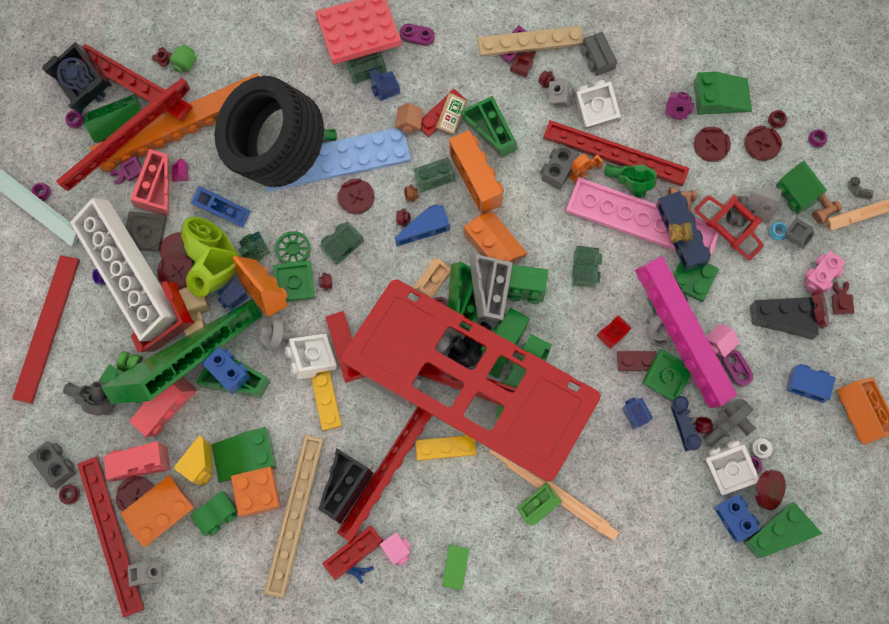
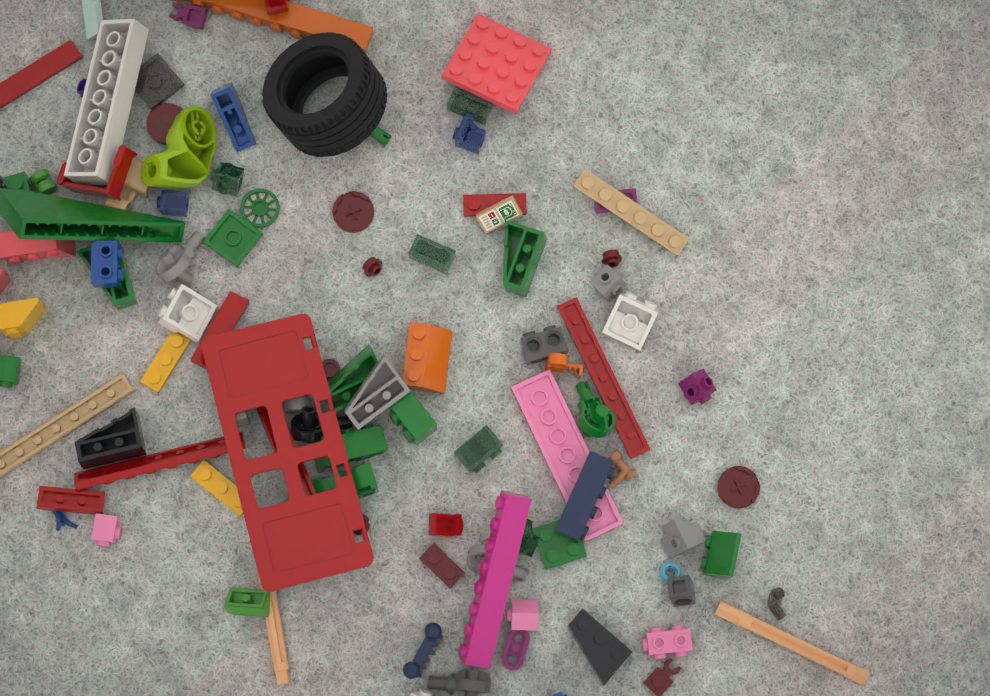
camera: 35 degrees right, 5 degrees up
coral wedge [131,149,170,217] -> none
dark red tile [157,253,194,290] -> none
dark pink slope [172,159,189,182] -> none
green slope [211,427,277,483] -> none
orange brick [231,467,282,518] -> none
orange slope [232,256,288,317] -> none
light blue plate [266,128,411,192] -> none
dark red plate [319,272,332,291] -> none
clear green brick [320,221,364,265] -> none
nougat brick [395,103,423,134] -> none
blue slope [395,205,450,247] -> none
magenta plate [400,24,435,46] -> none
dark orange plate [404,184,418,203] -> none
light nougat slope [413,258,451,298] -> none
bright green slope [442,545,469,590] -> none
orange brick [449,130,504,215] -> none
dark red plate [510,51,536,77] -> none
dark grey brick [580,32,617,76] -> none
clear blue brick [622,397,653,430] -> none
green plate [642,349,691,403] -> none
clear yellow wheel [669,222,693,243] -> none
green slope [693,72,752,115] -> none
dark red tile [693,127,731,162] -> none
dark red plate [693,417,713,434] -> none
red bar [694,194,764,260] -> none
dark grey plate [726,196,748,227] -> none
dark red plate [768,110,787,128] -> none
magenta plate [808,129,827,148] -> none
nougat piece [812,195,842,224] -> none
dark red tile [812,289,829,328] -> none

